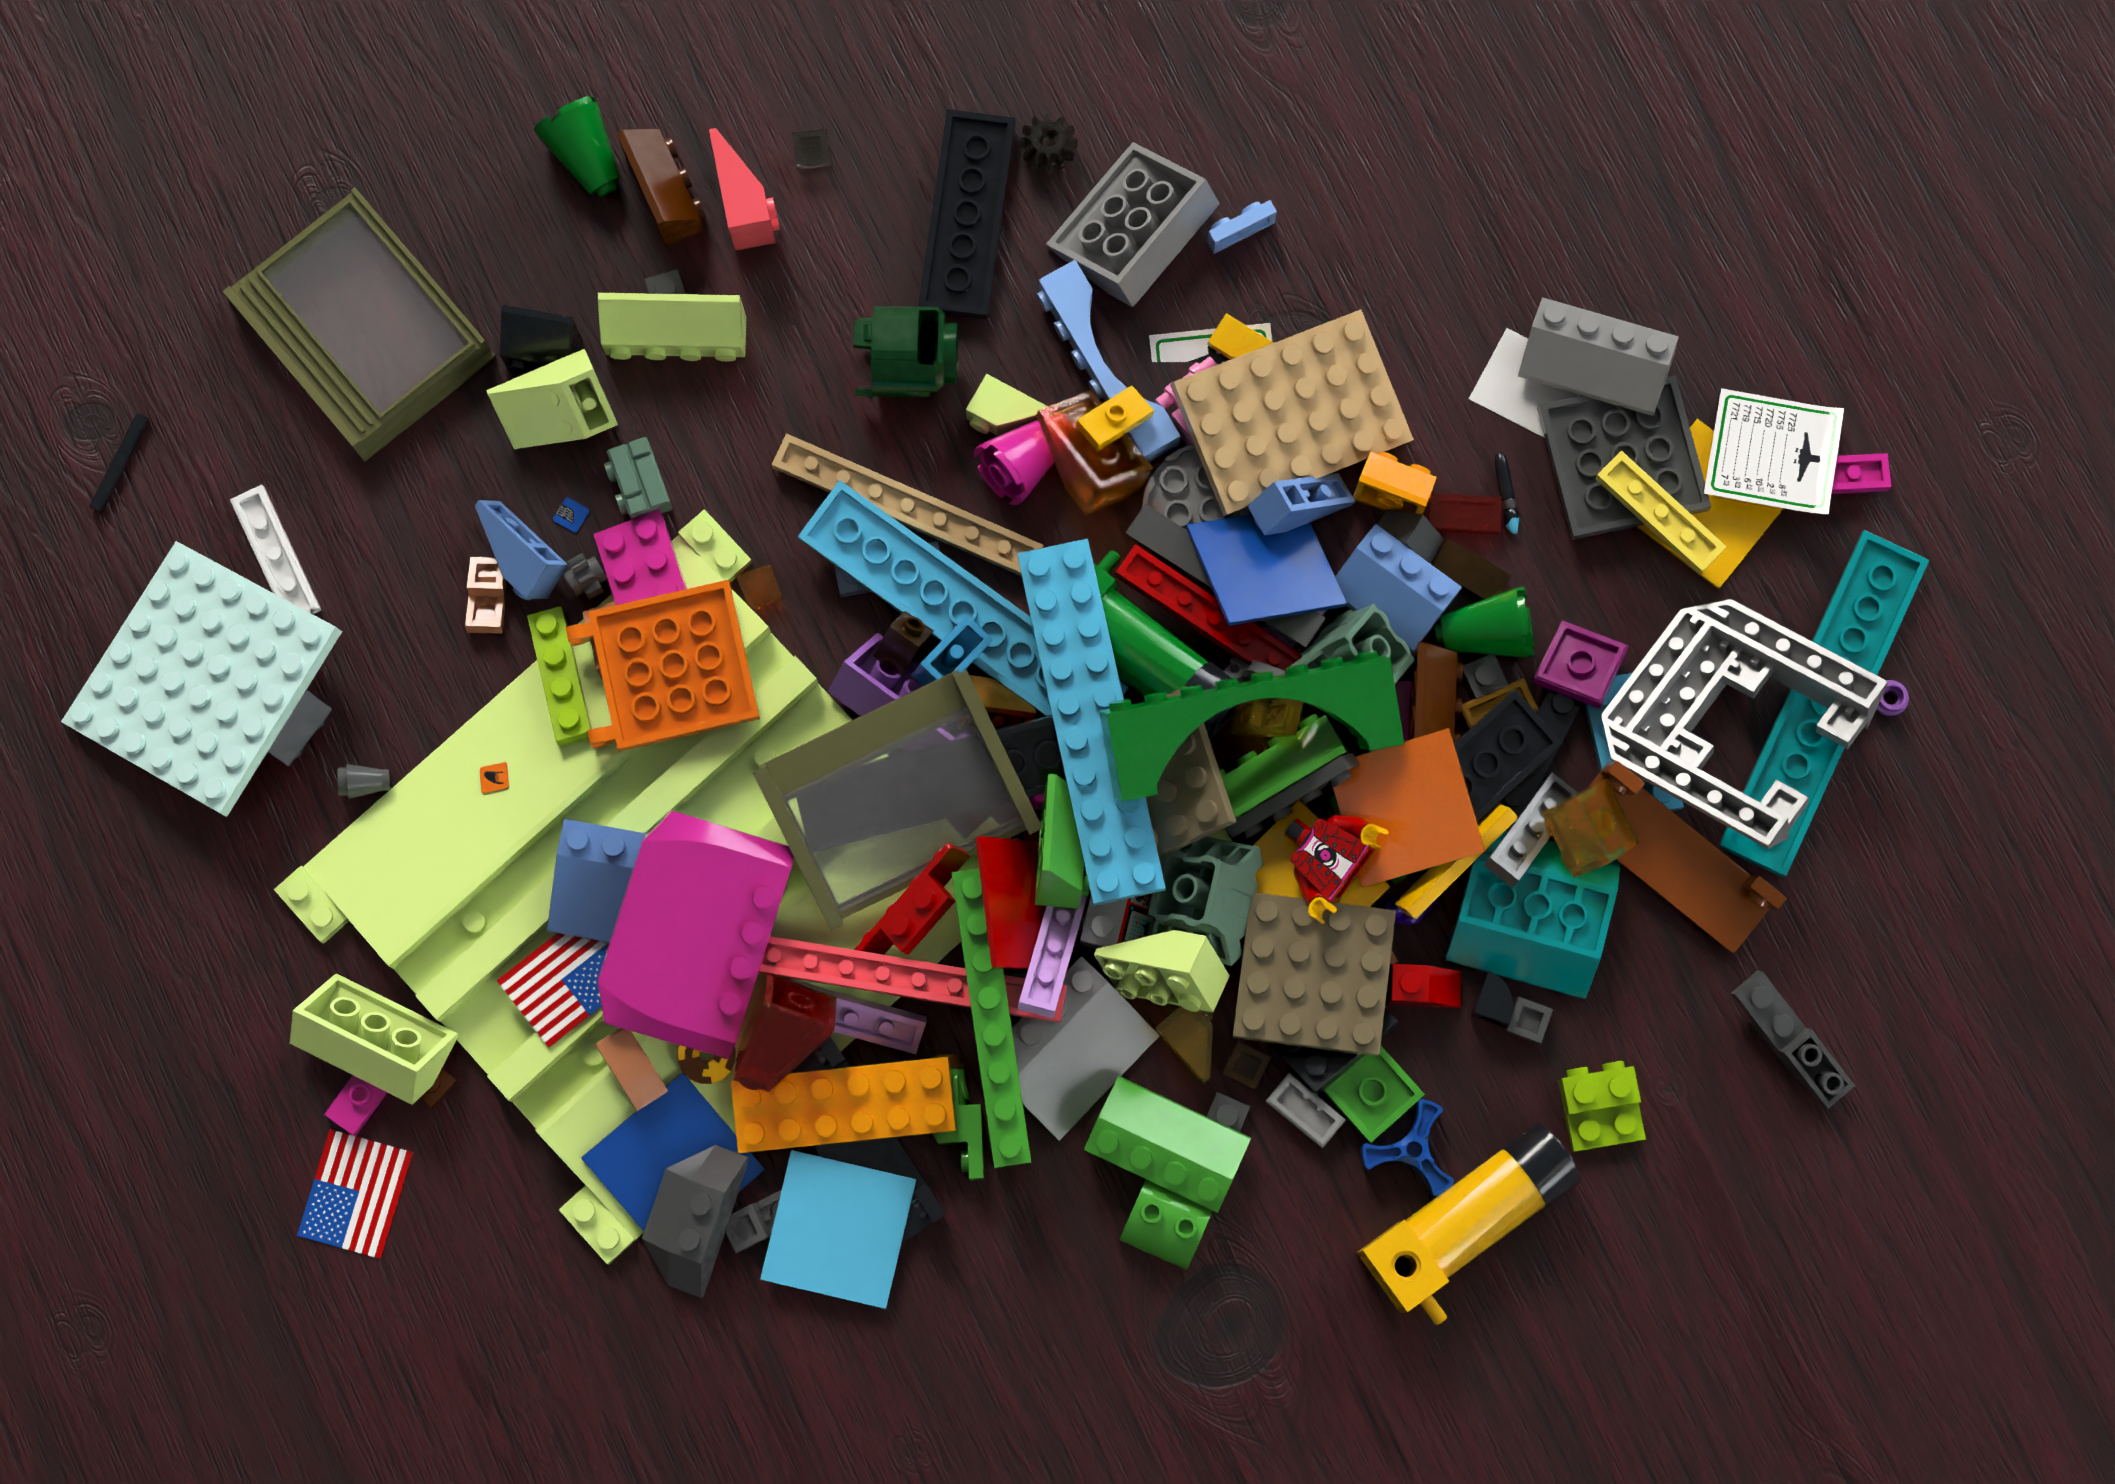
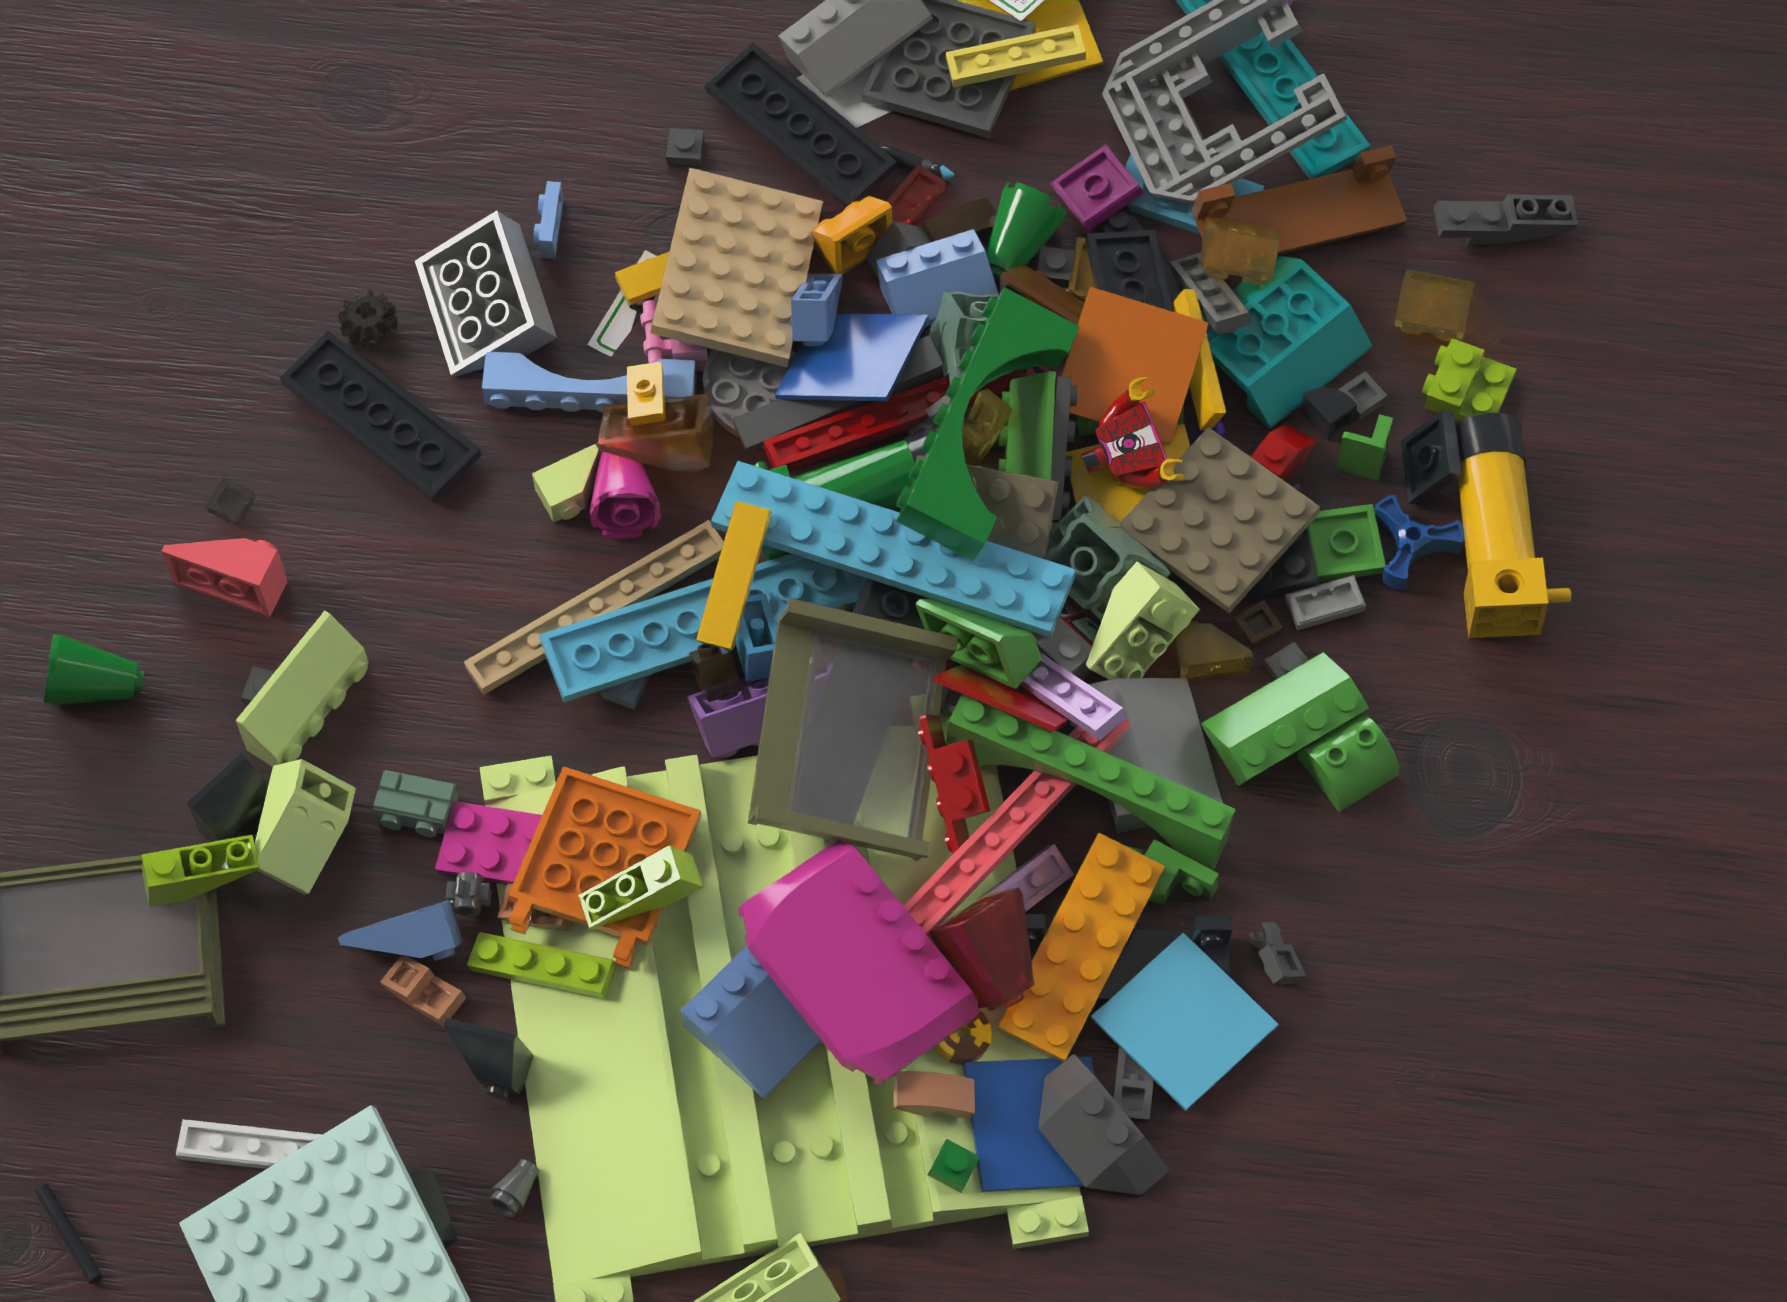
camera: 55 degrees left, 15 degrees down
orange sticker [480,762,509,793] -> none
sticker [497,933,609,1047] -> none
blue sticker [553,497,590,533] -> none
reddish brown slope [616,129,706,247] -> none
clear orange plate [737,564,783,610] -> none
dark green piece [853,306,958,399] -> none
none -> lime slope [142,835,260,907]
none -> black slope [444,1018,534,1099]
none -> lime slope [579,845,703,929]
none -> dark grey plate [666,128,704,166]
none -> yellow tile [696,501,772,651]
none -> black plate [705,42,897,208]
none -> green plate [927,1139,980,1193]
none -> dark grey plate [1249,922,1307,984]
none -> bright green panel [1338,414,1393,481]
none -> clear yellow slope [1394,269,1475,341]
none -> black plate [1401,410,1462,506]

